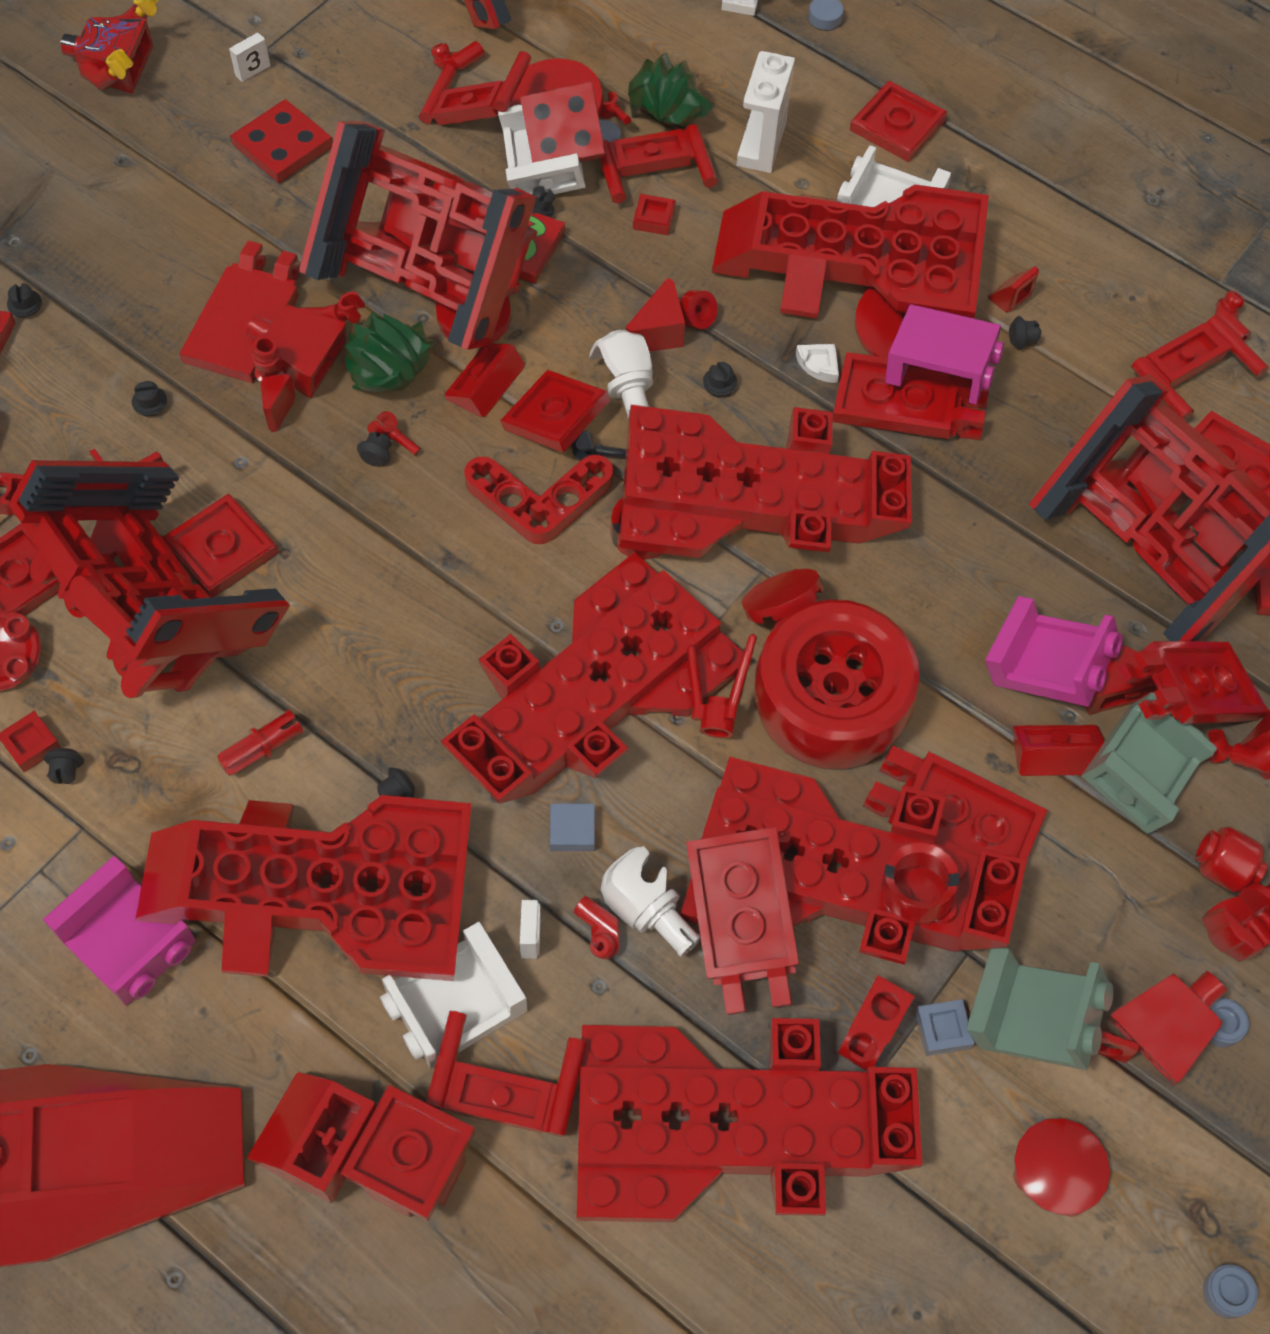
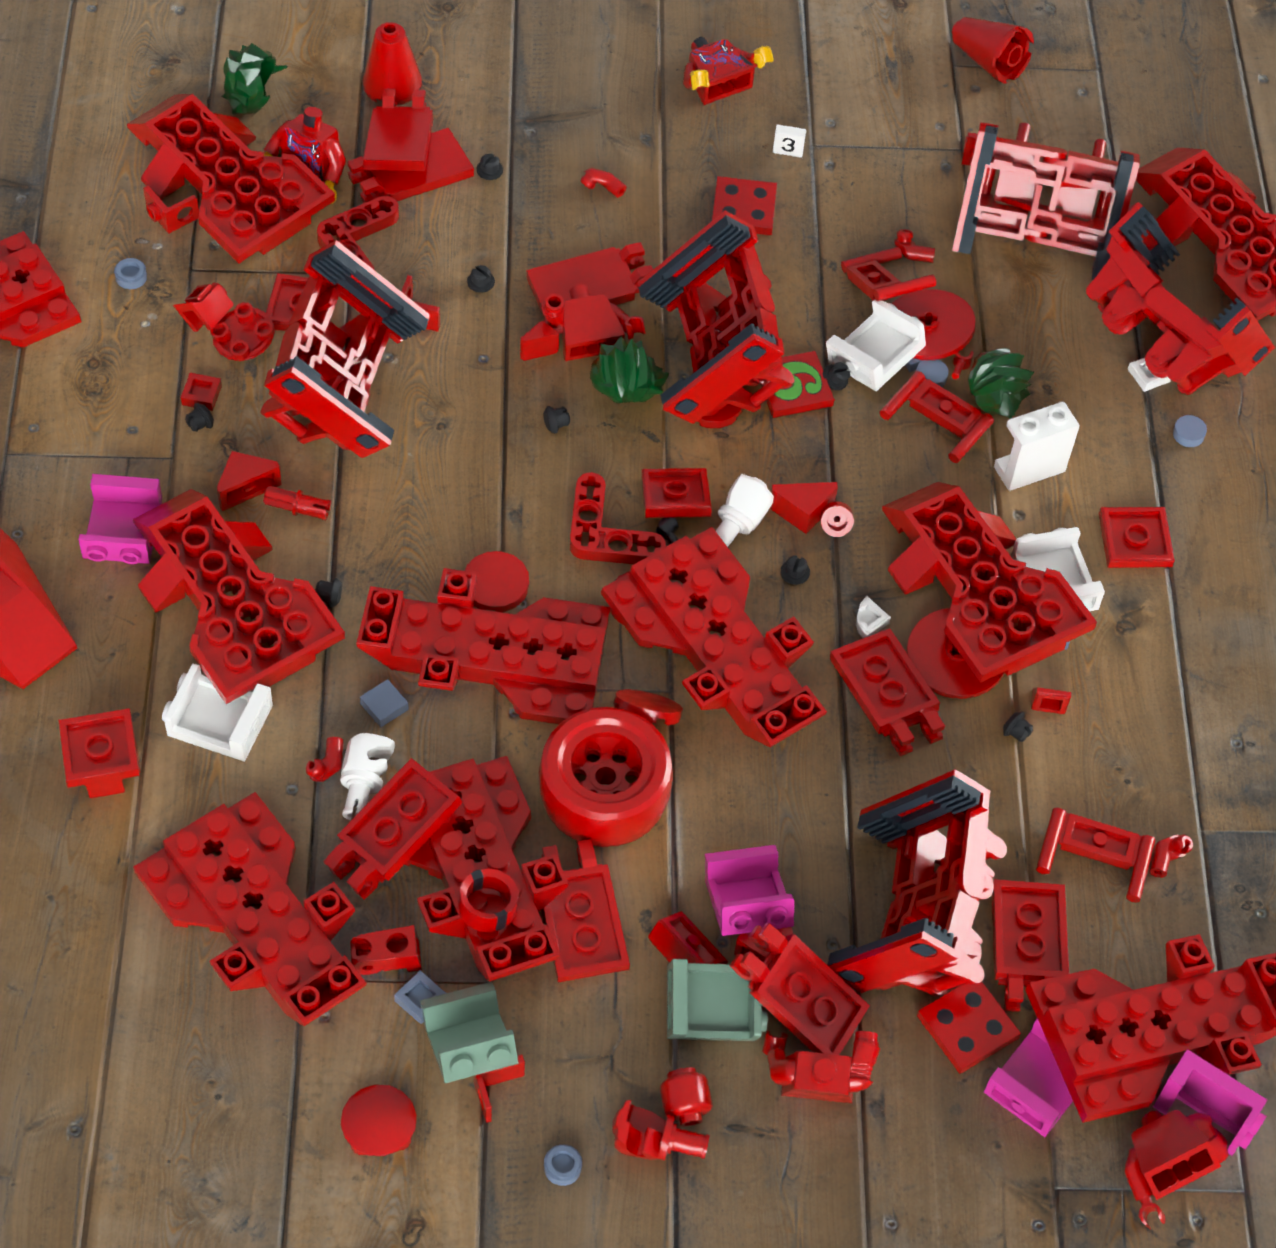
camera: 50 degrees right, 5 degrees down
red tile [162,493,279,598] -> none
red slope [247,1072,376,1204] -> none
red hand [367,411,421,456] -> none
red plate [425,1011,586,1137] -> none
red slope [444,343,525,417] -> none
red tile [520,81,606,163] -> none
white tile [520,900,541,959] -> none
red tile [633,193,676,236] -> none
red plant [687,634,757,738] -> none
dark pink panel [885,304,1005,404] -> none
red torso [1108,971,1227,1086] -> none
none -> red slope [217,451,282,511]
none -> red tile [464,551,529,613]
none -> red arm [580,168,627,198]

